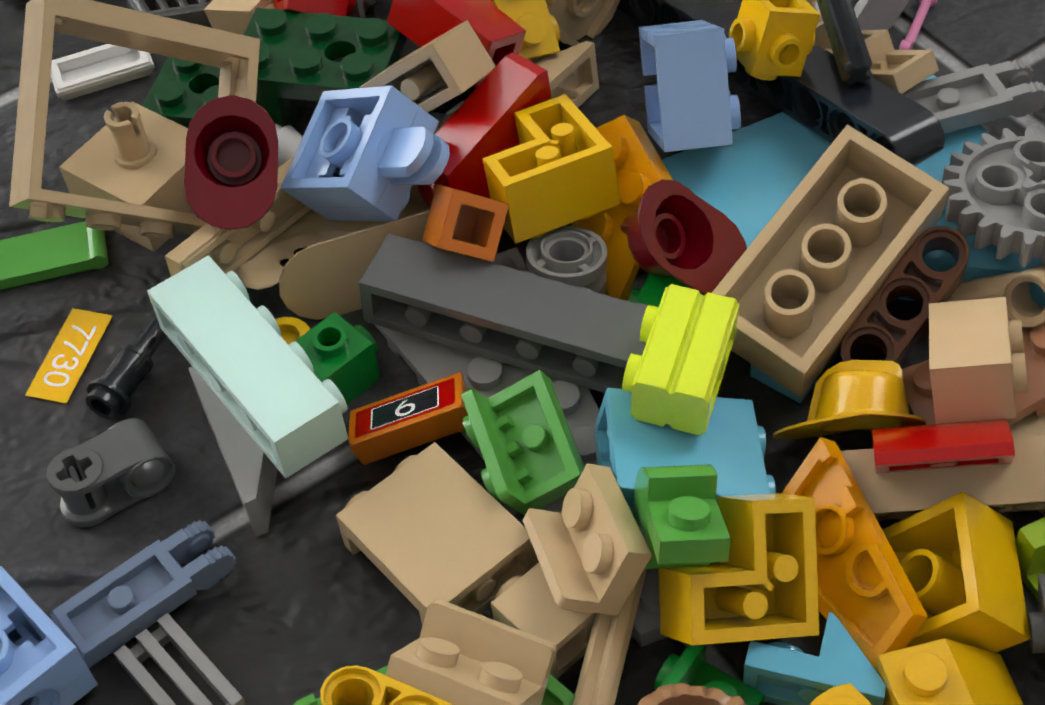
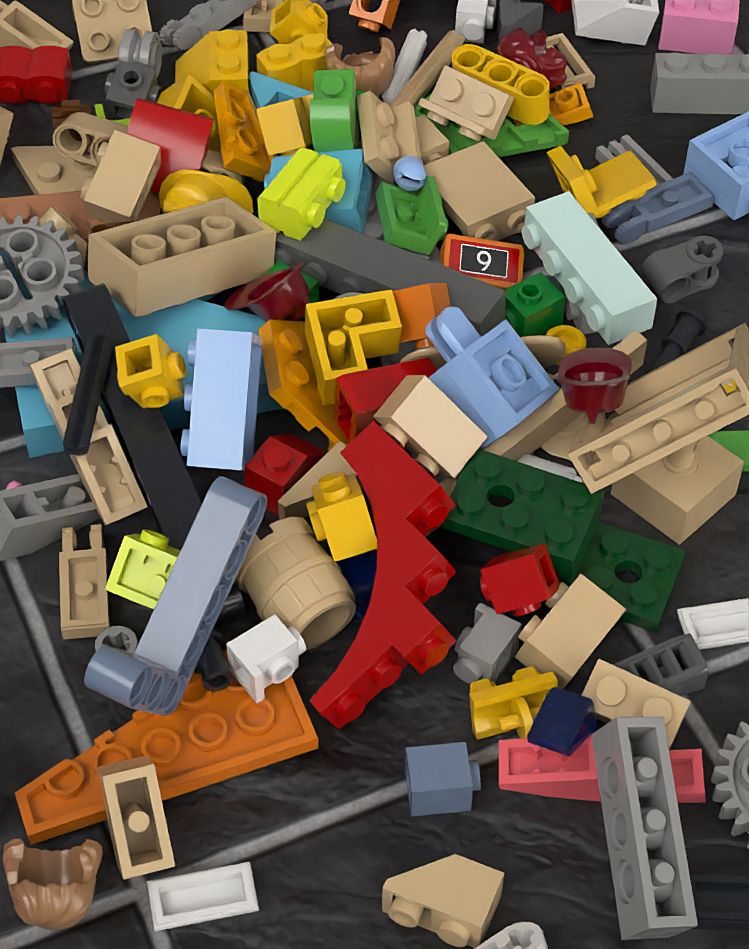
camera: 175 degrees left, 0 degrees up
none -> red slope [245,434,328,516]
none -> light blue hinge [393,156,426,192]
none -> yellow bracket [546,145,657,218]

